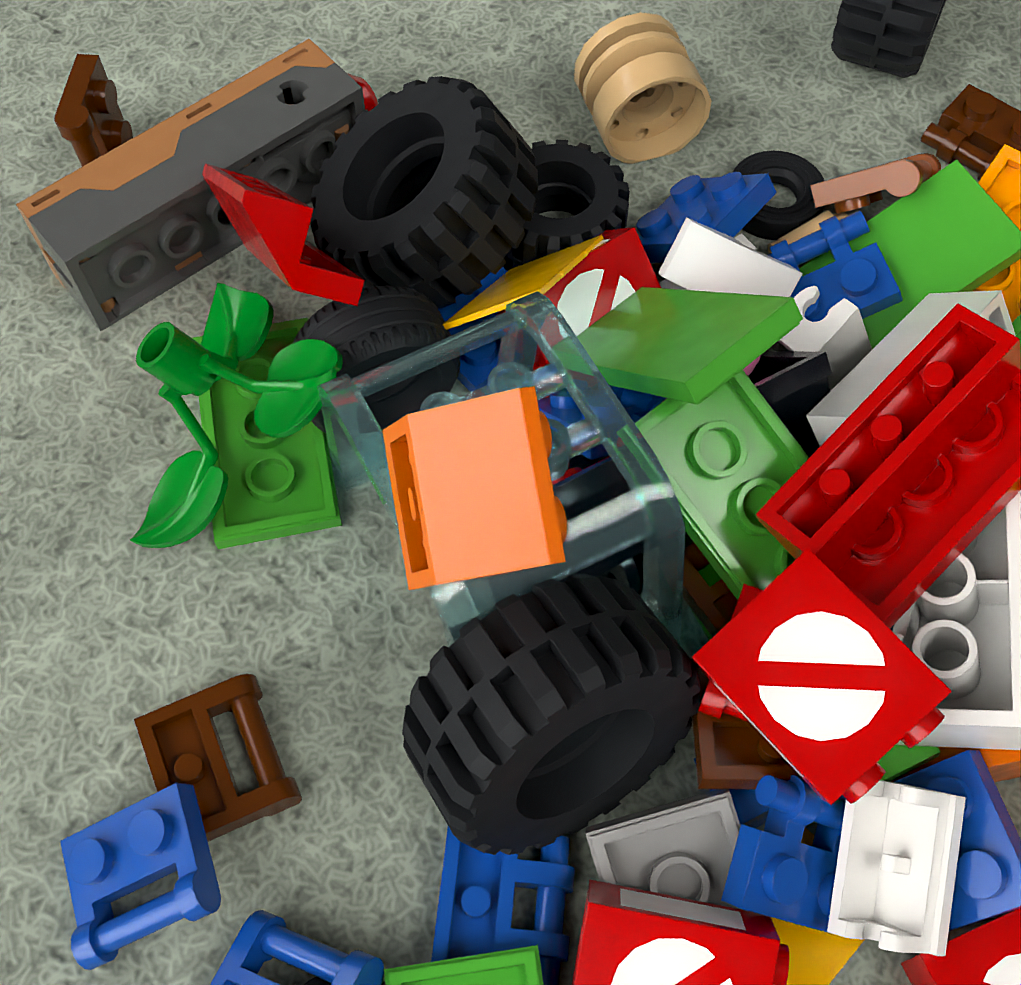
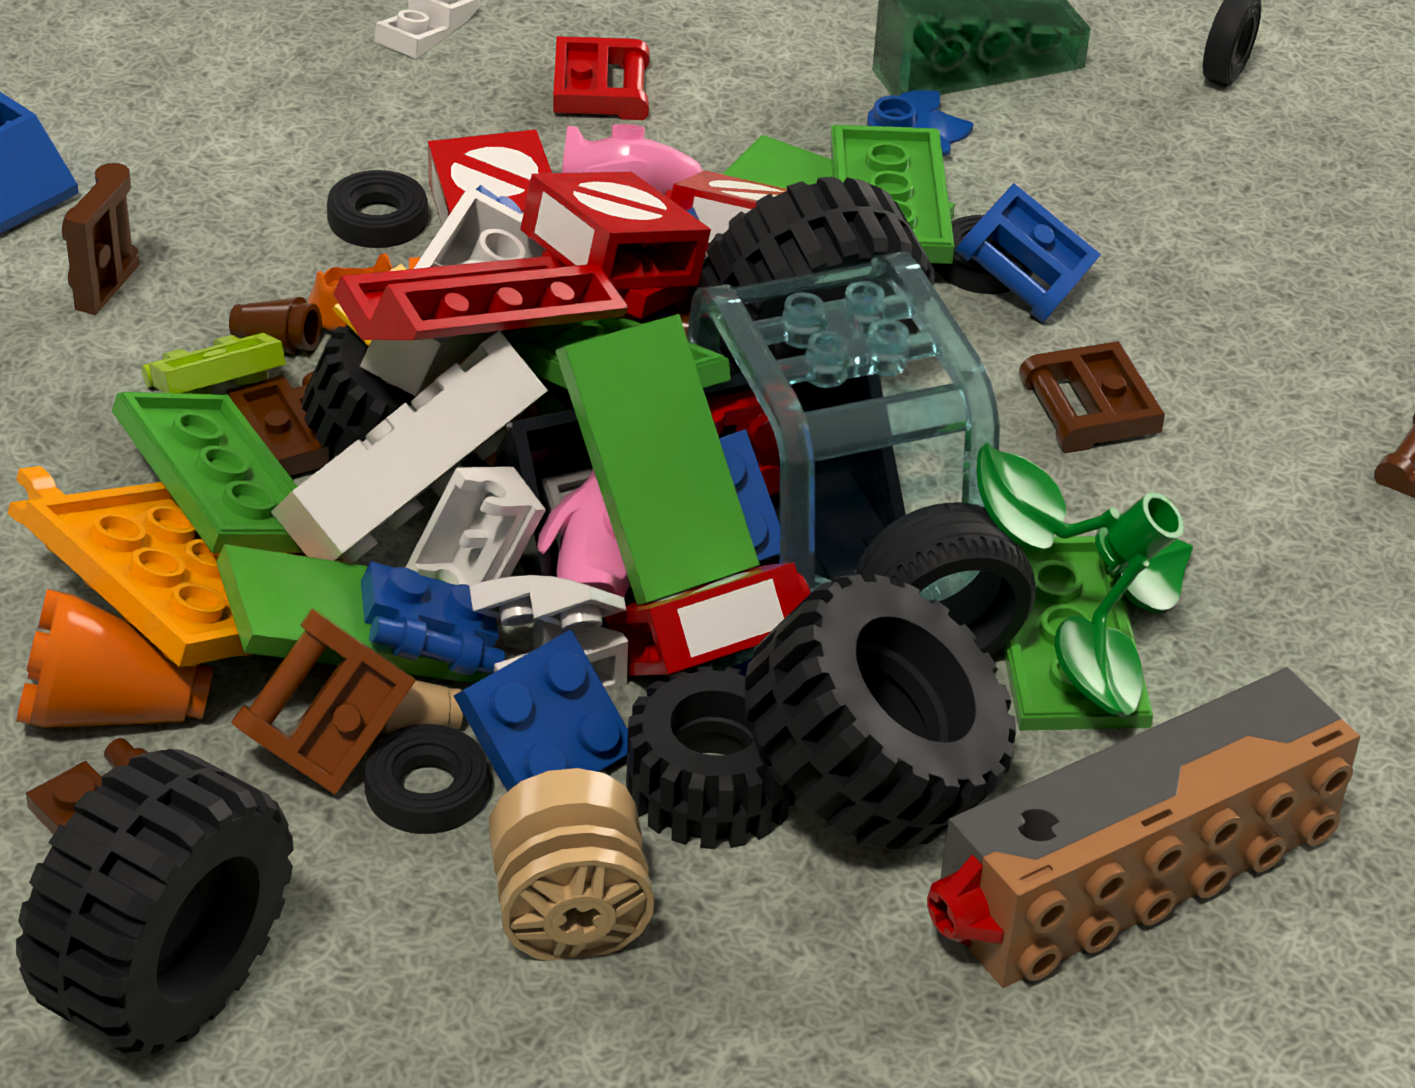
camera: 175 degrees left, 20 degrees down
reddish brown plate [54,54,133,167] -> none
blue plate [60,783,221,970] -> none
red slope [202,163,365,306] -> none
slope [382,386,567,590] -> none
yellow window [443,235,604,330] -> none

